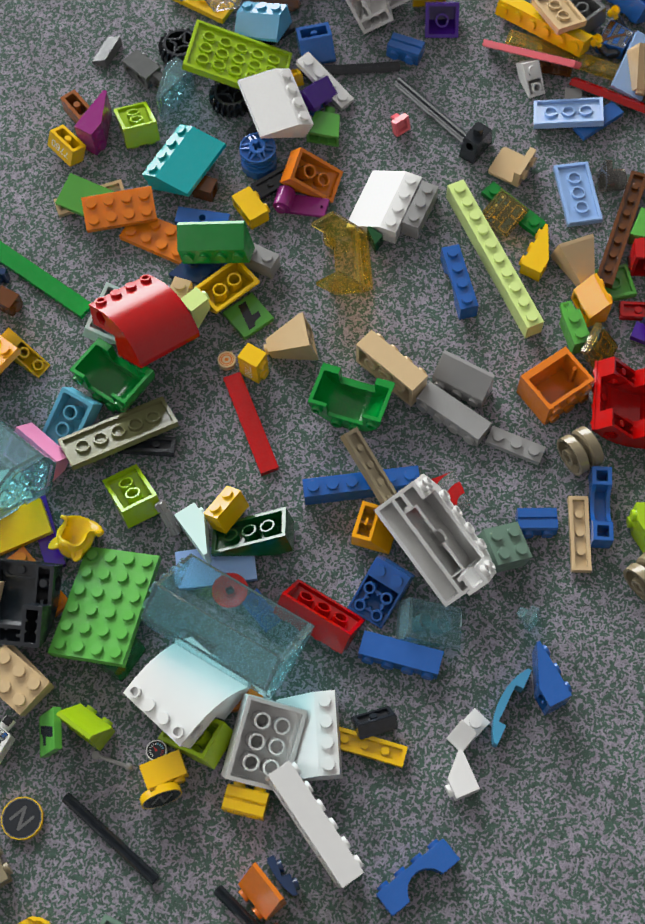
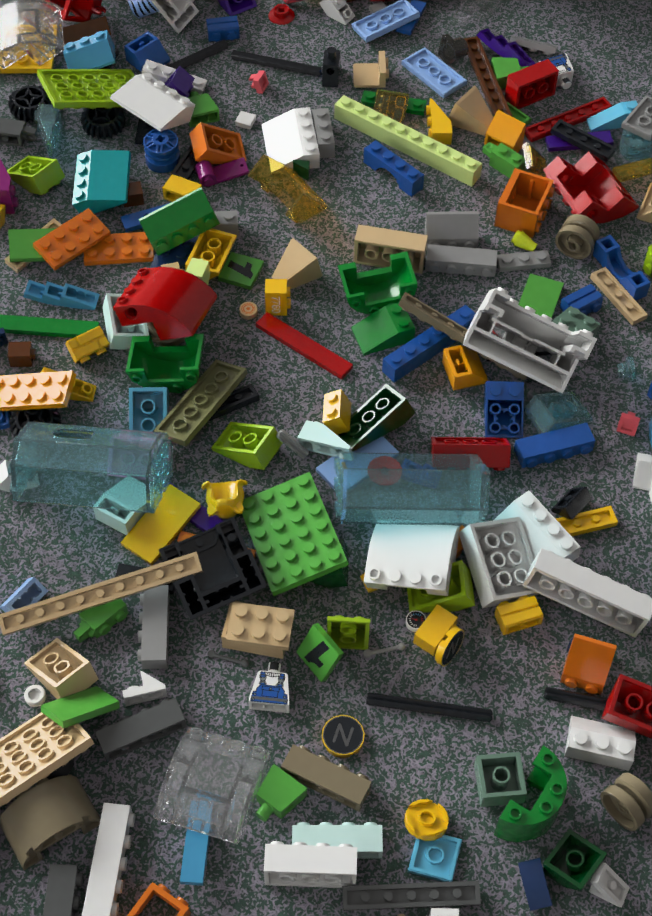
camera: 35 degrees left, 10 degrees down
none -> dark azure slope [23,280,100,310]
none -> yellow brick [65,326,109,364]
none -> white tile [235,111,256,130]
none -> red piece [268,4,295,25]
none -> green slope [351,302,415,355]
none -> neon yellow cone [511,230,538,252]
none -> bright green tile [518,274,564,318]
none -> coral tile [616,411,640,437]

